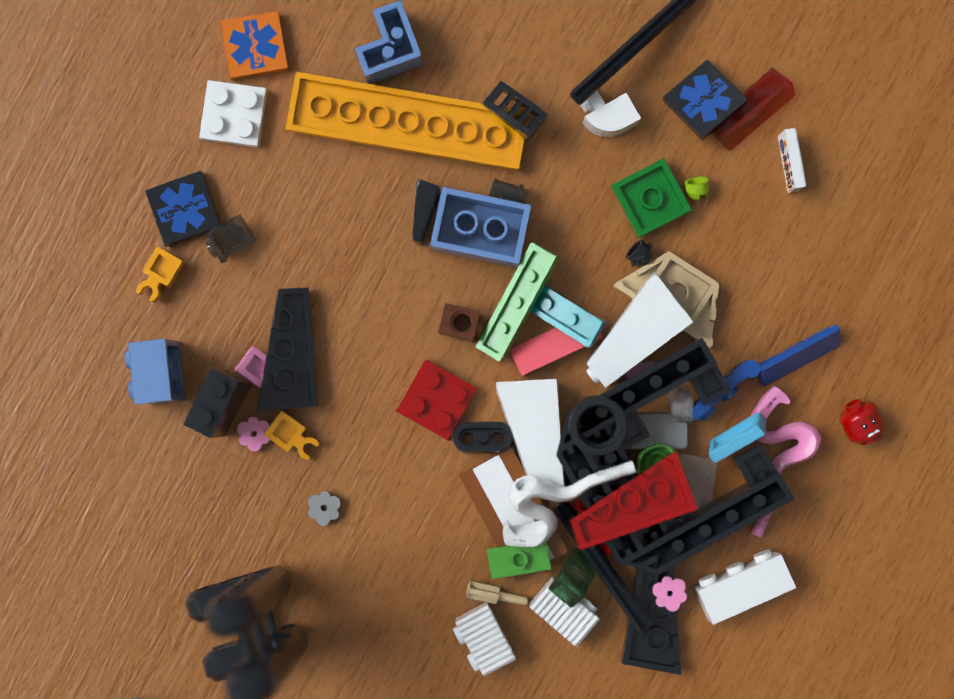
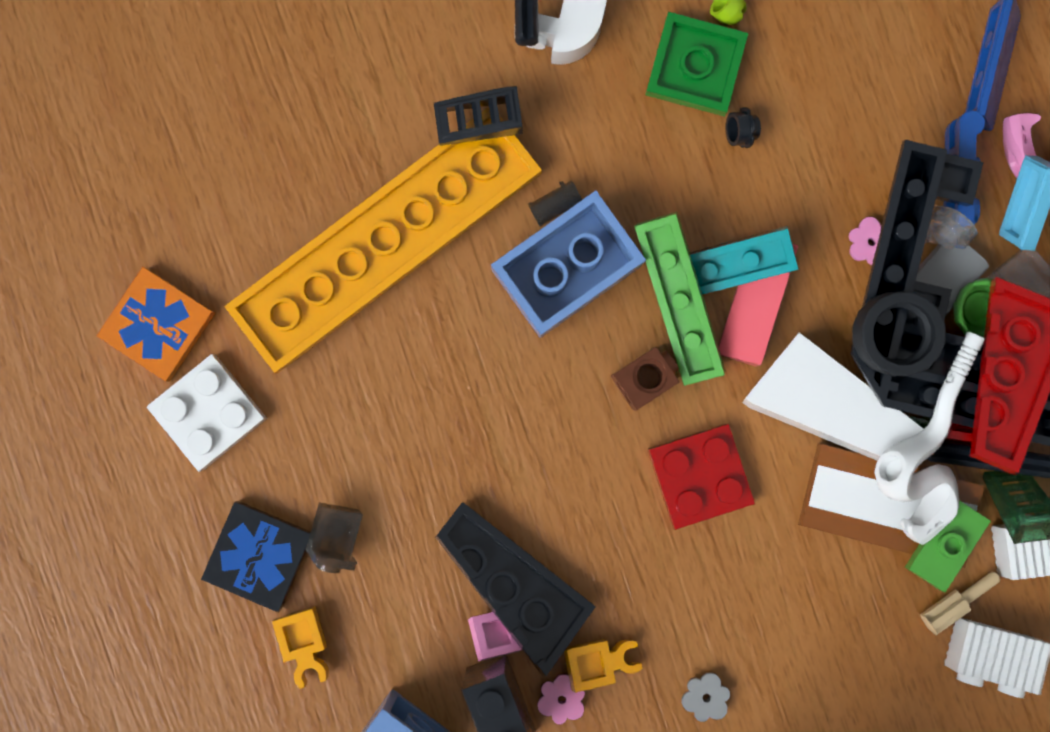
camera: 45 degrees left, 0 degrees up
medium blue brick [355,0,423,84] -> none
black slope [412,179,441,246] -> none
black plate [453,422,513,454] -> none
white slope [586,272,693,388] -> none
tan wing [613,251,719,348] -> none

